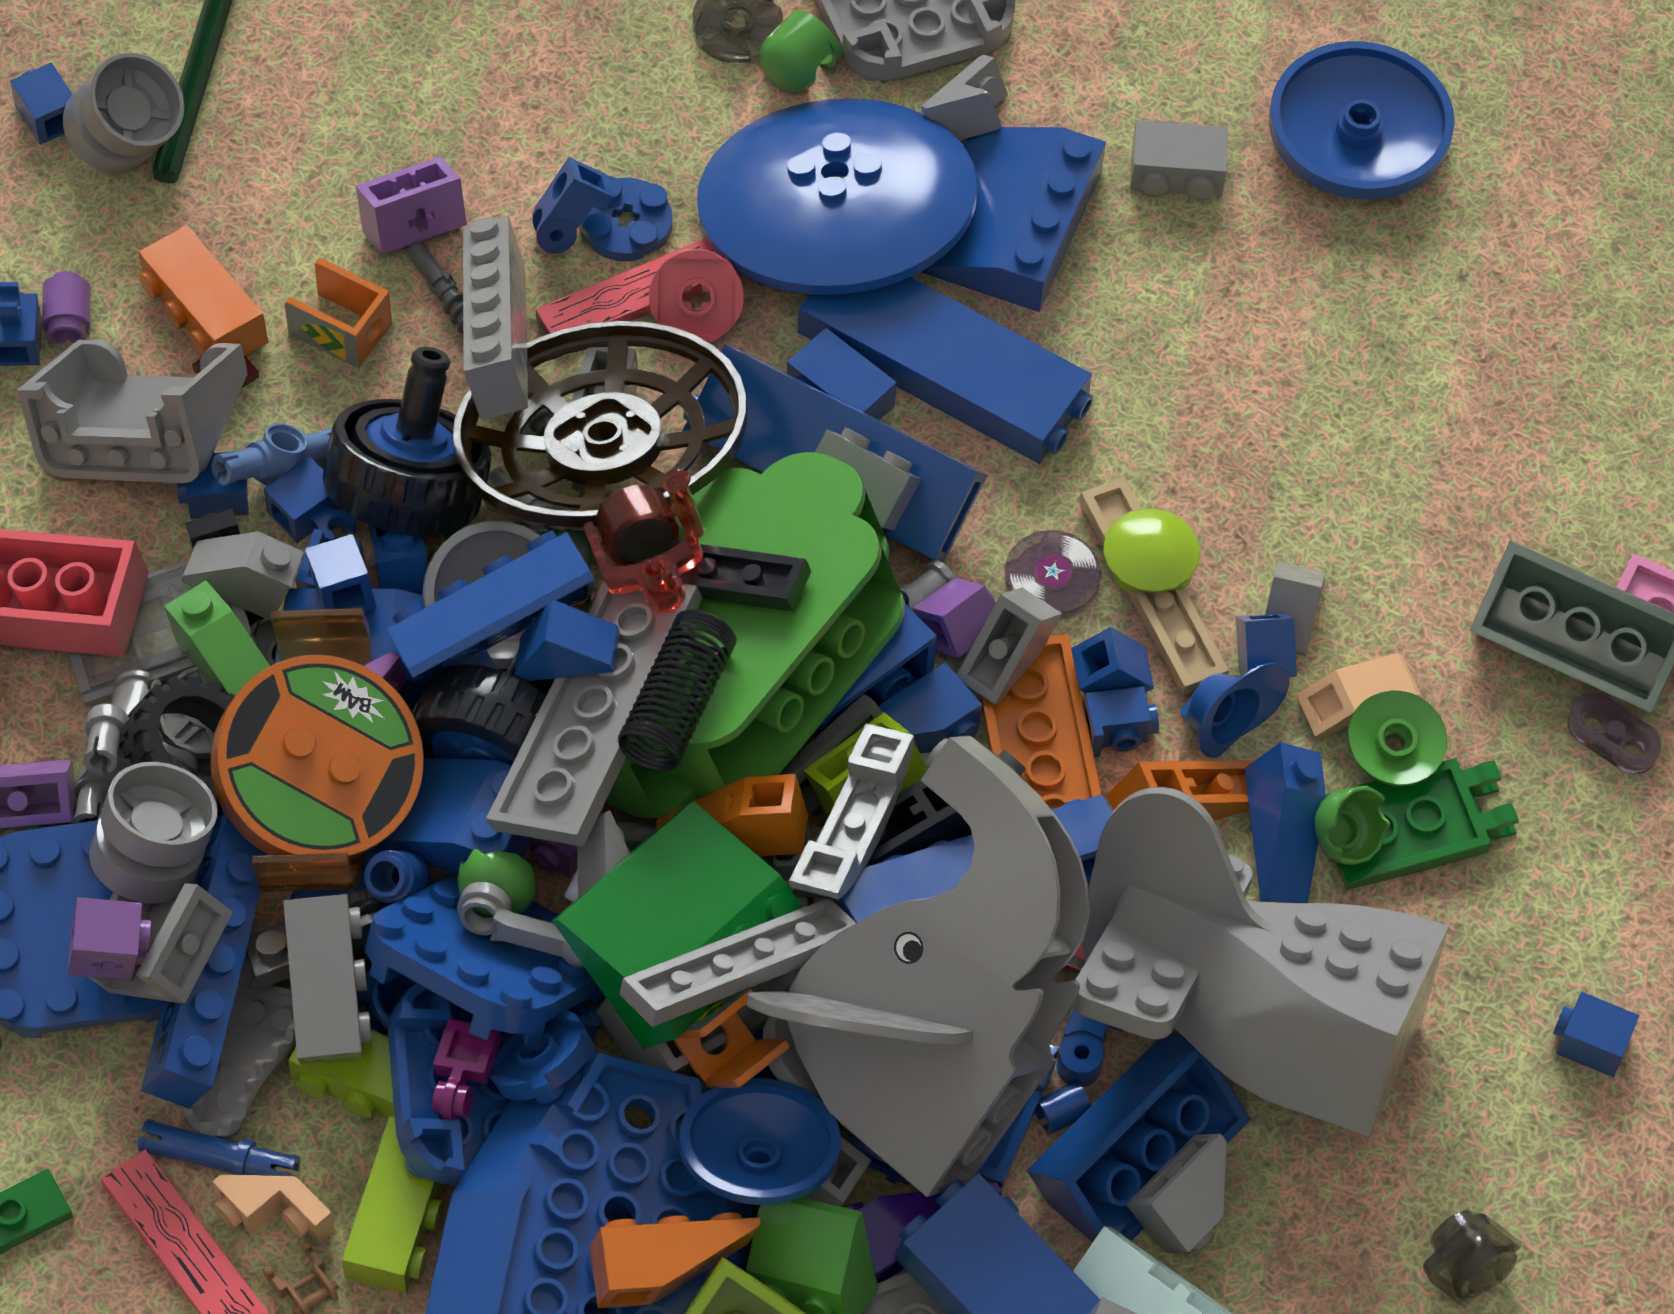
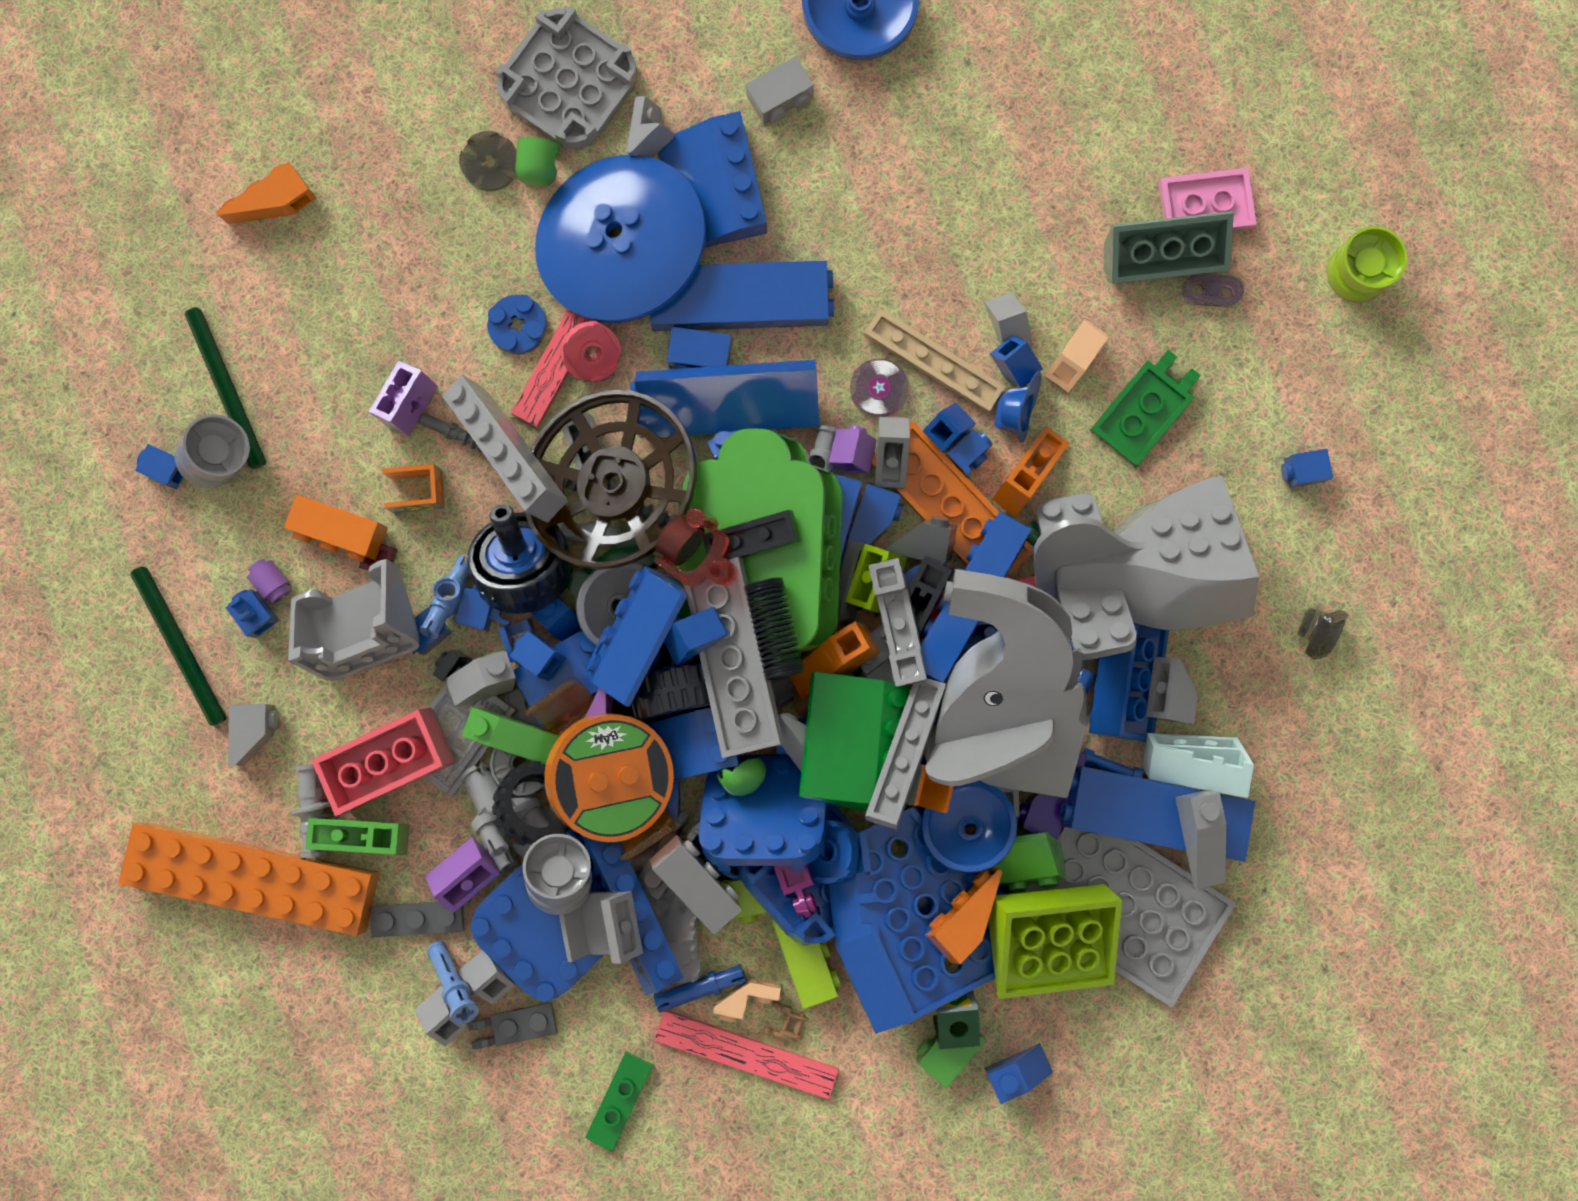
camera: 25 degrees left, 25 degrees up
medium lavender brick [67,897,151,980] -> none
blue brick [364,850,429,903] -> none
light grey piece [457,882,585,968] -> none
blue leg [532,157,614,253] -> none
light grey brick [815,427,921,531] -> none
lime dish [1103,508,1200,593] -> none
blue slope [1244,742,1326,903] -> none
bright green hair [1315,786,1390,865] -> none
bright green dish [1347,690,1447,786] -> none

